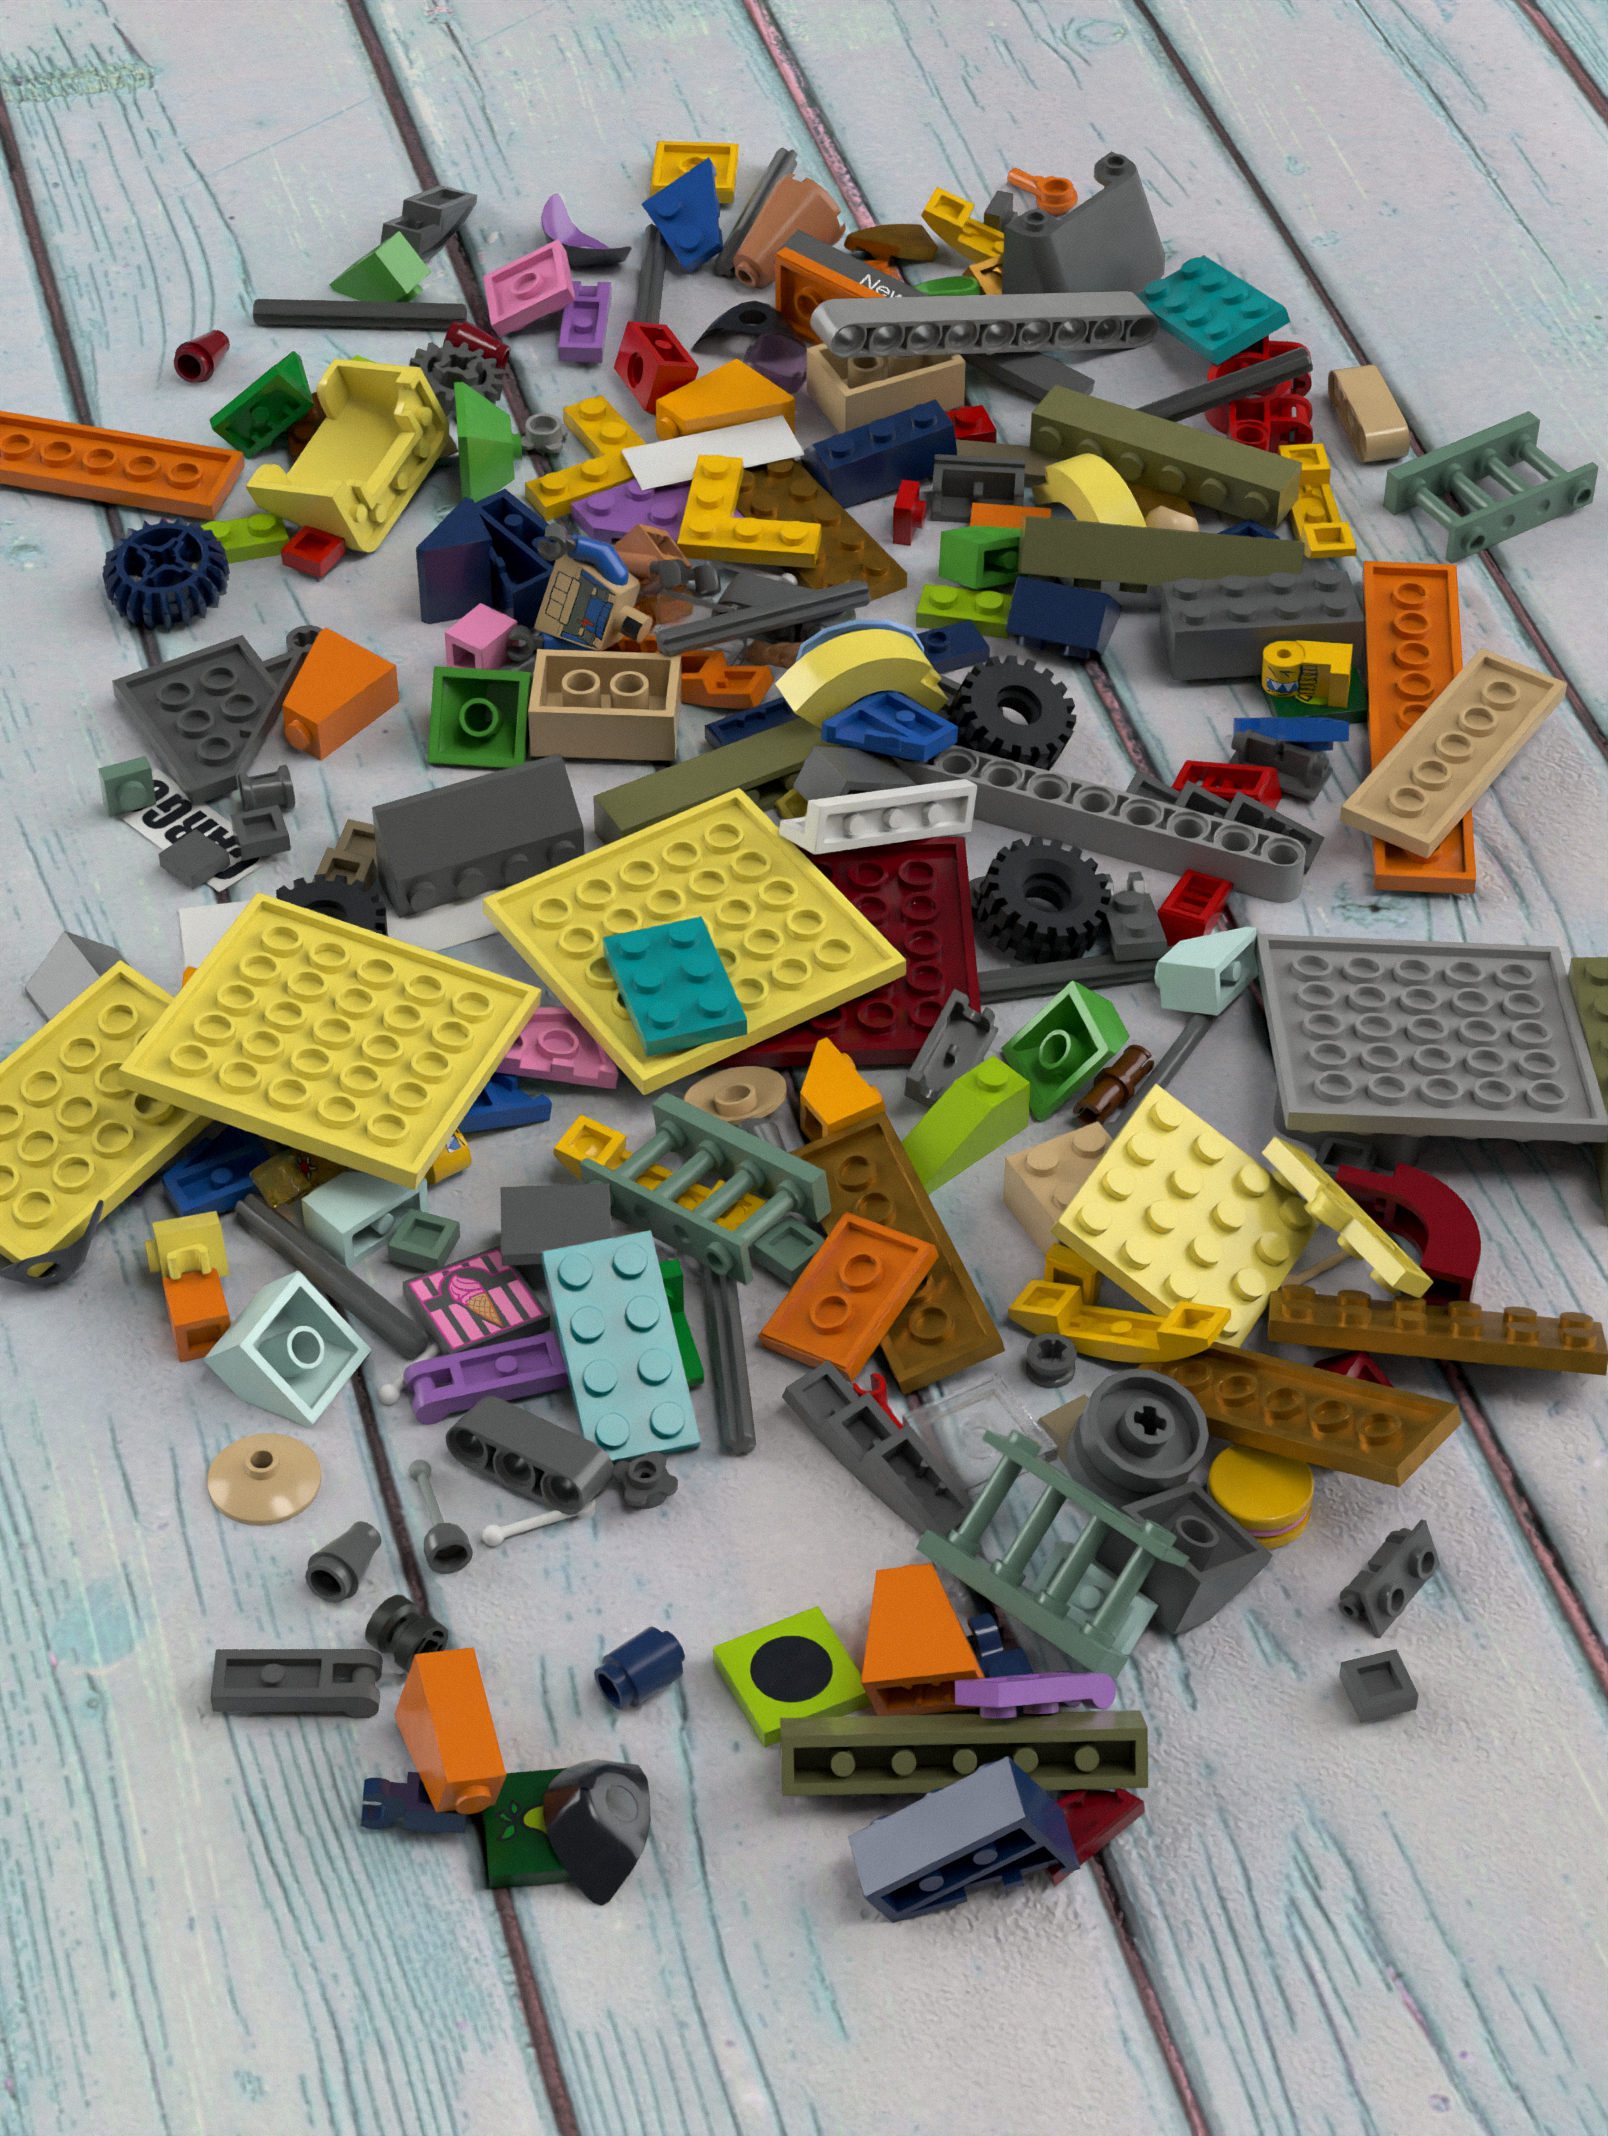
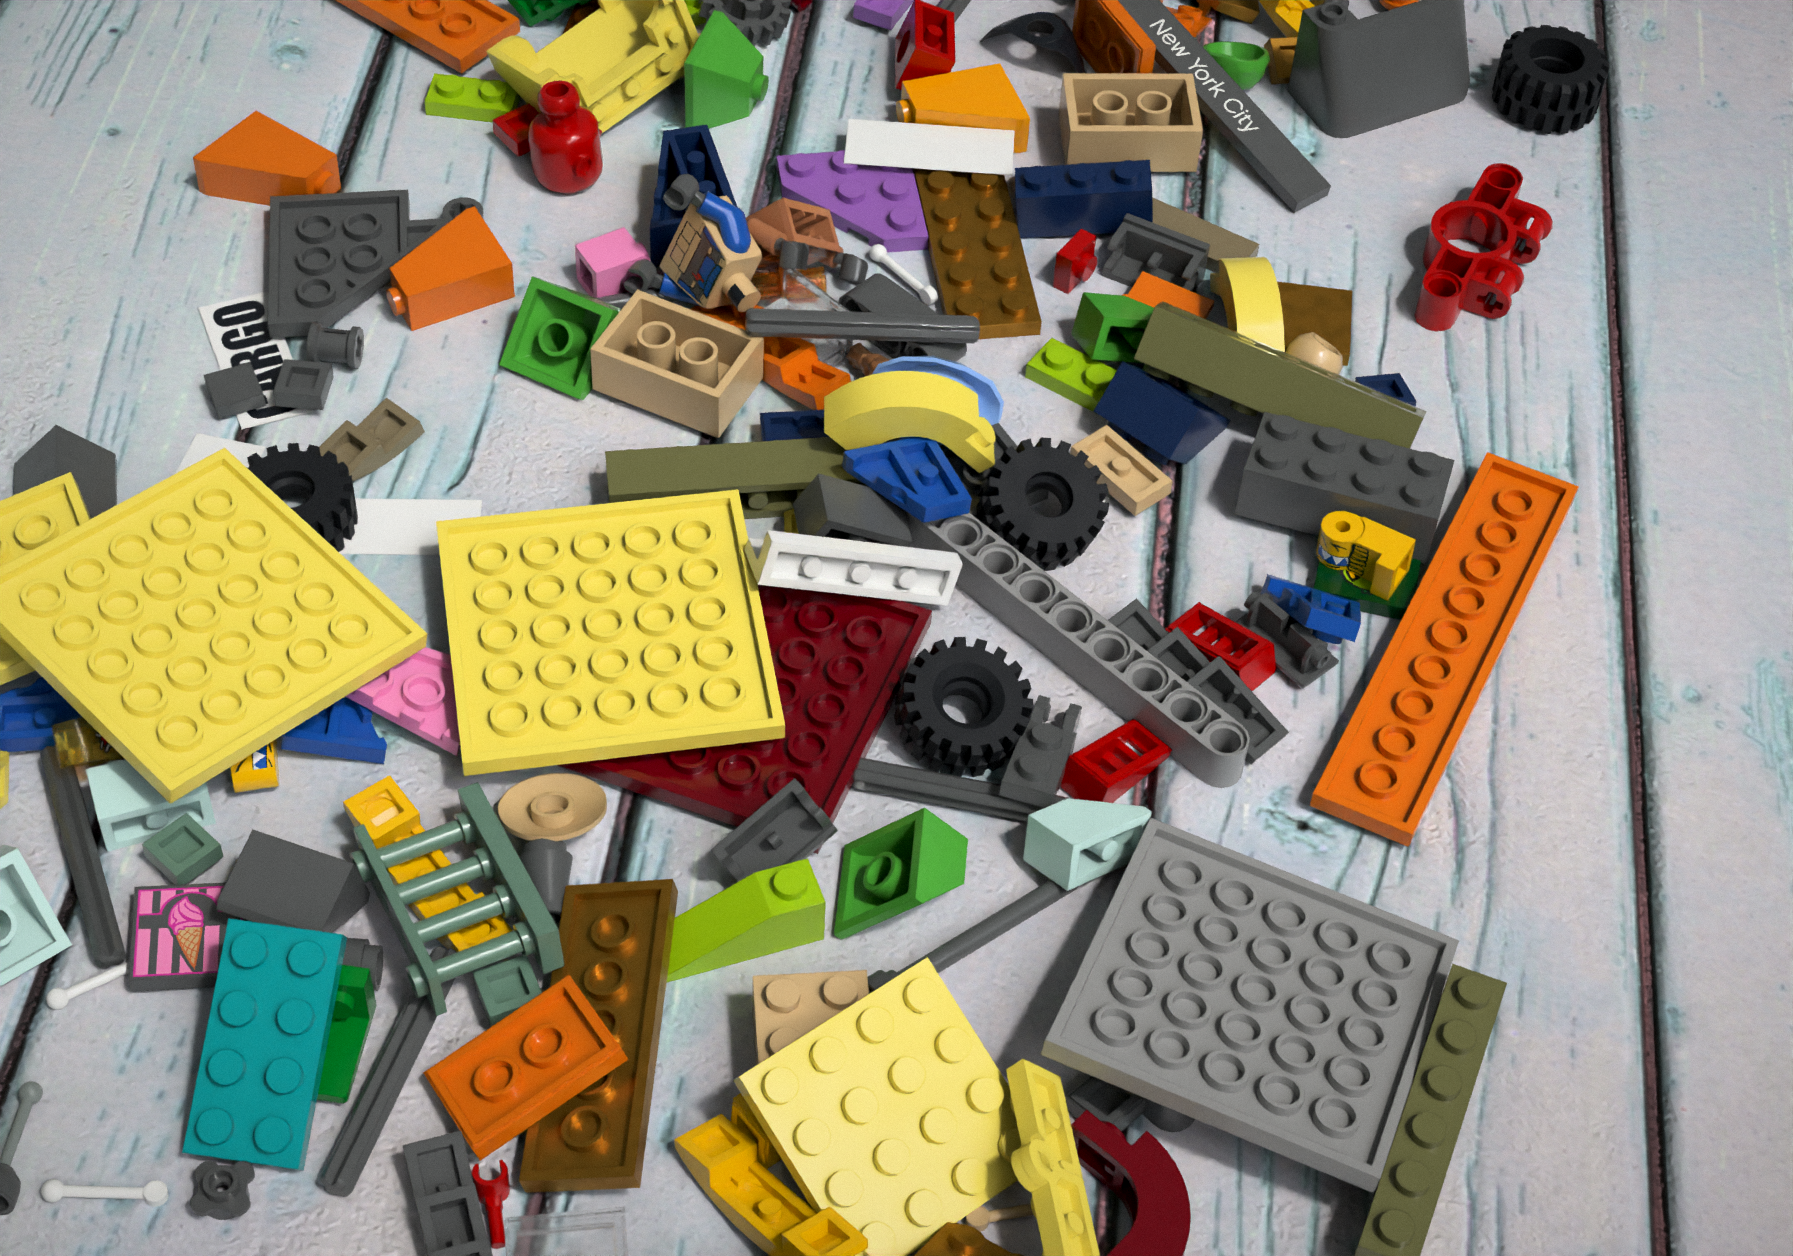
camera: 20 degrees right, 5 degrees up
sand green plate [98,756,156,817] -> none
dark blue gear [102,516,230,631] -> none
dark grey slope [372,754,585,918] -> none
medium lavender plate [403,1332,568,1425] -> none
dark blue slope [416,497,493,624] -> none
dark grey beam [445,1396,614,1515] -> none
light grey plate [521,413,568,454] -> none
yellow plate [525,395,646,521] -> none
teal plate [603,916,747,1057] -> none
yellow plate [677,454,821,568] -> none
clear purple hair [742,334,807,395] -> none
light orange slope [800,1037,885,1142] -> none
light grey beam [810,291,1160,358] -> none
dark blue plate [916,620,990,674] -> none
red plate [945,405,997,443] -> none
dark grey bush [1026,1333,1077,1389] -> none
olive brick [1030,385,1302,528] -> none
reddish brown pin [1073,1044,1154,1127] -> none
dark grey axle [1134,347,1313,423] -> none
teal plate [1136,255,1291,366] -> none
yellow slope [1278,443,1357,559] -> none
tan beam [1328,365,1410,462] -> none
tan plate [1340,648,1567,859] -> none
sand green fence [1383,411,1599,564] -> none
none -> orange slope [193,111,341,206]
none -> red piece [528,80,603,194]
none -> tan plate [1070,425,1173,516]
none -> black tyre [1492,25,1609,134]

